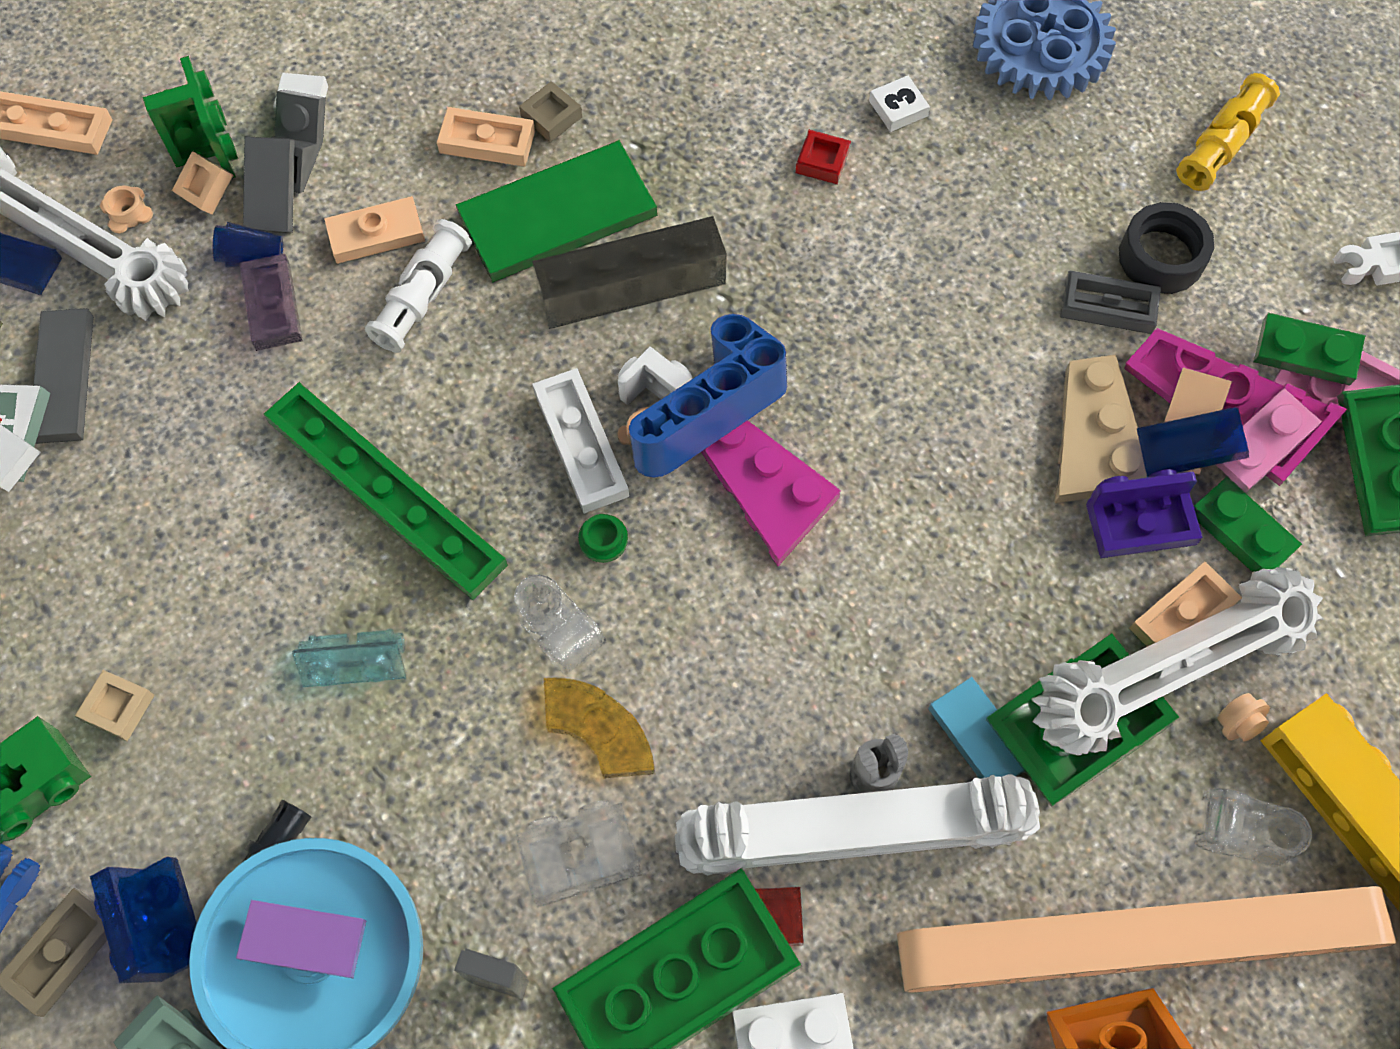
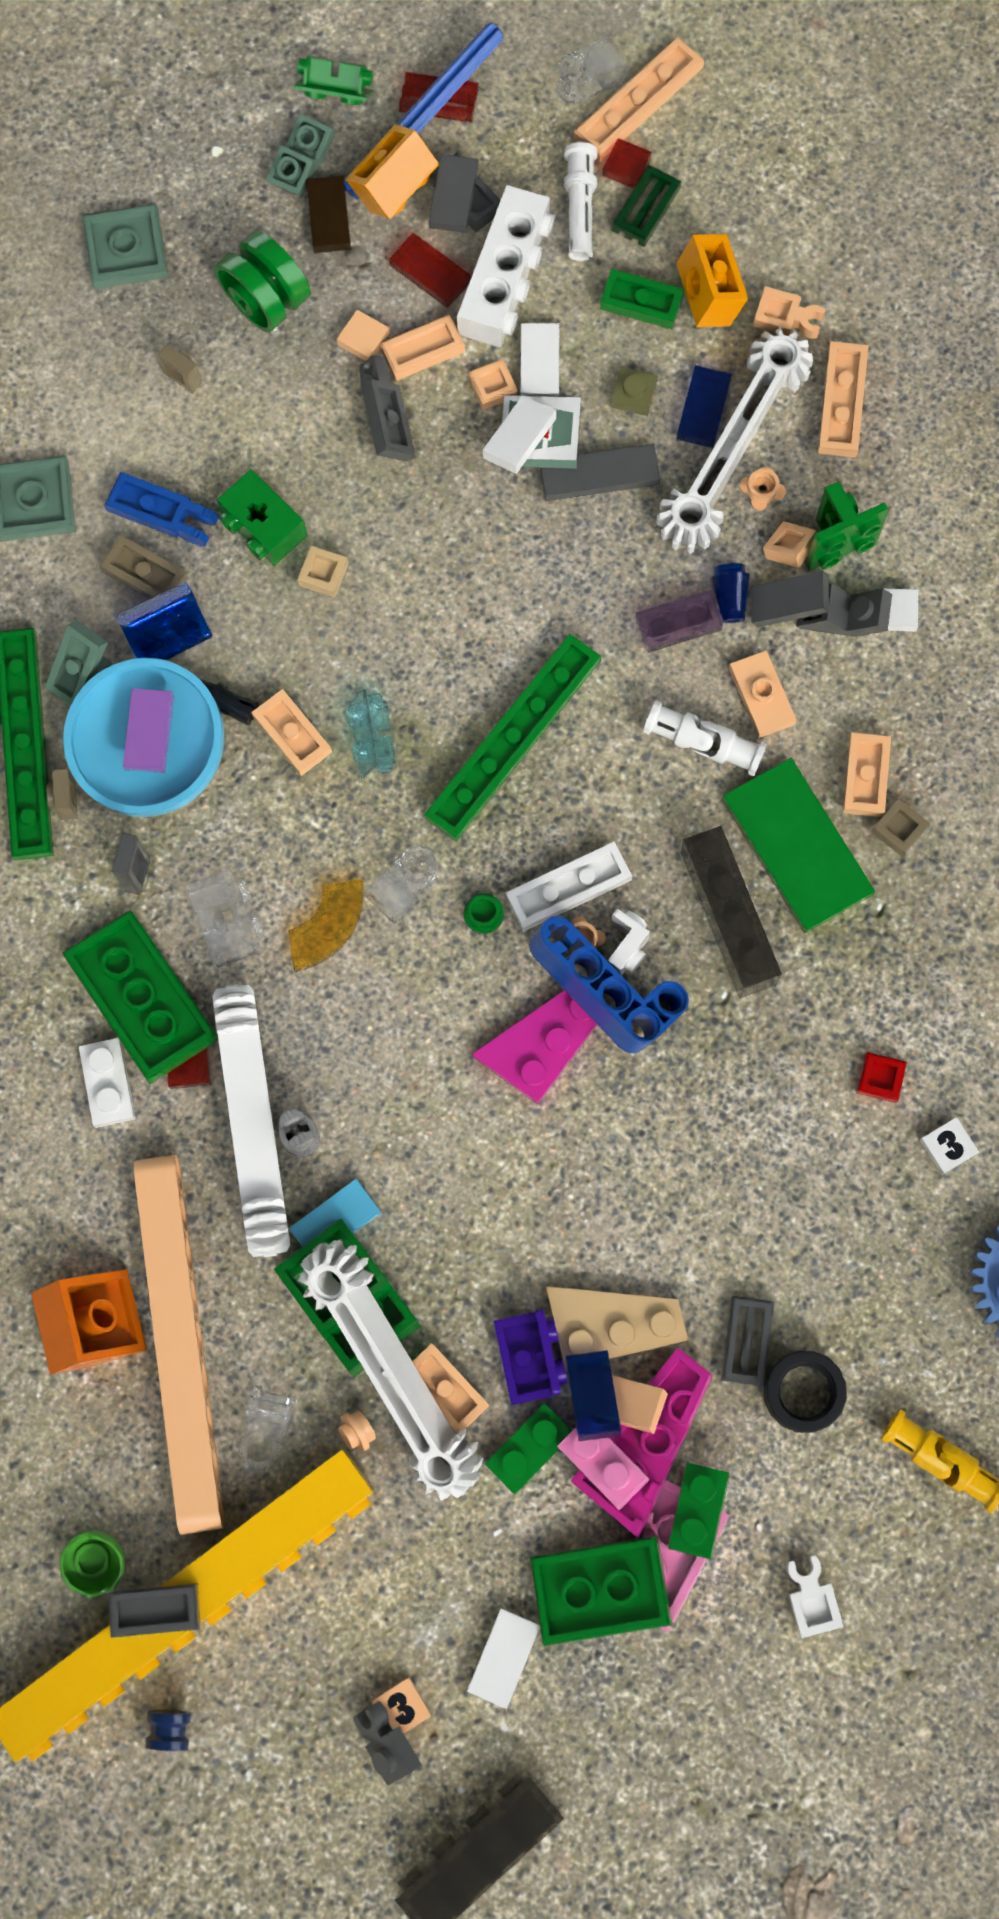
camera: 90 degrees right, 10 degrees up
none -> light nougat plate [251,689,332,776]

